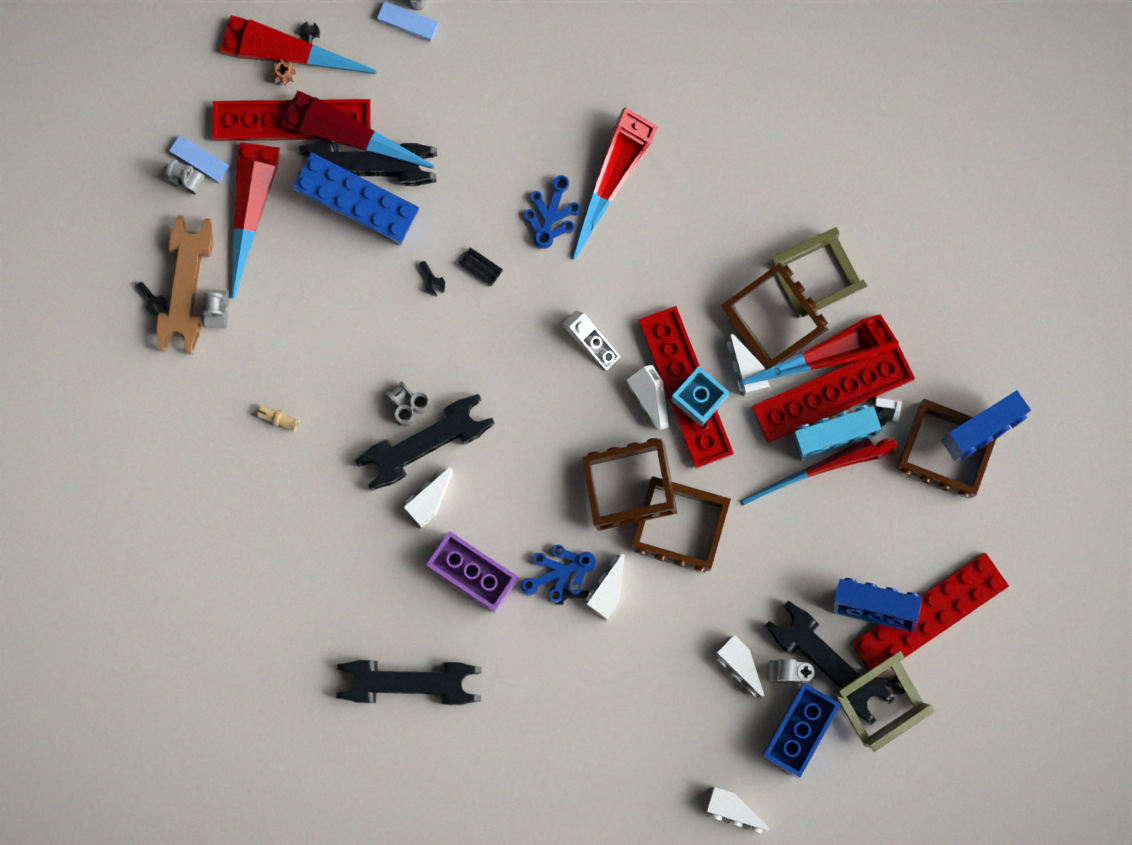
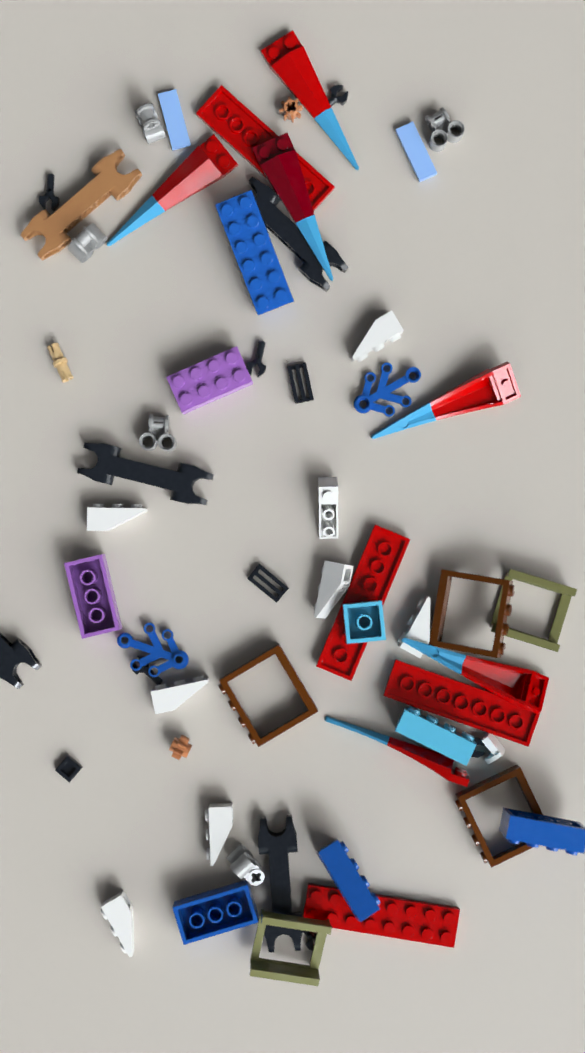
camera: 40 degrees right, 10 degrees up
reddish brown window [582,438,678,531] -> none
none -> black tile [55,755,83,783]
none -> medium lavender brick [166,346,253,415]
none -> nougat gear [169,735,192,760]
none -> black tile [247,564,289,603]
none -> white slope [351,310,403,362]

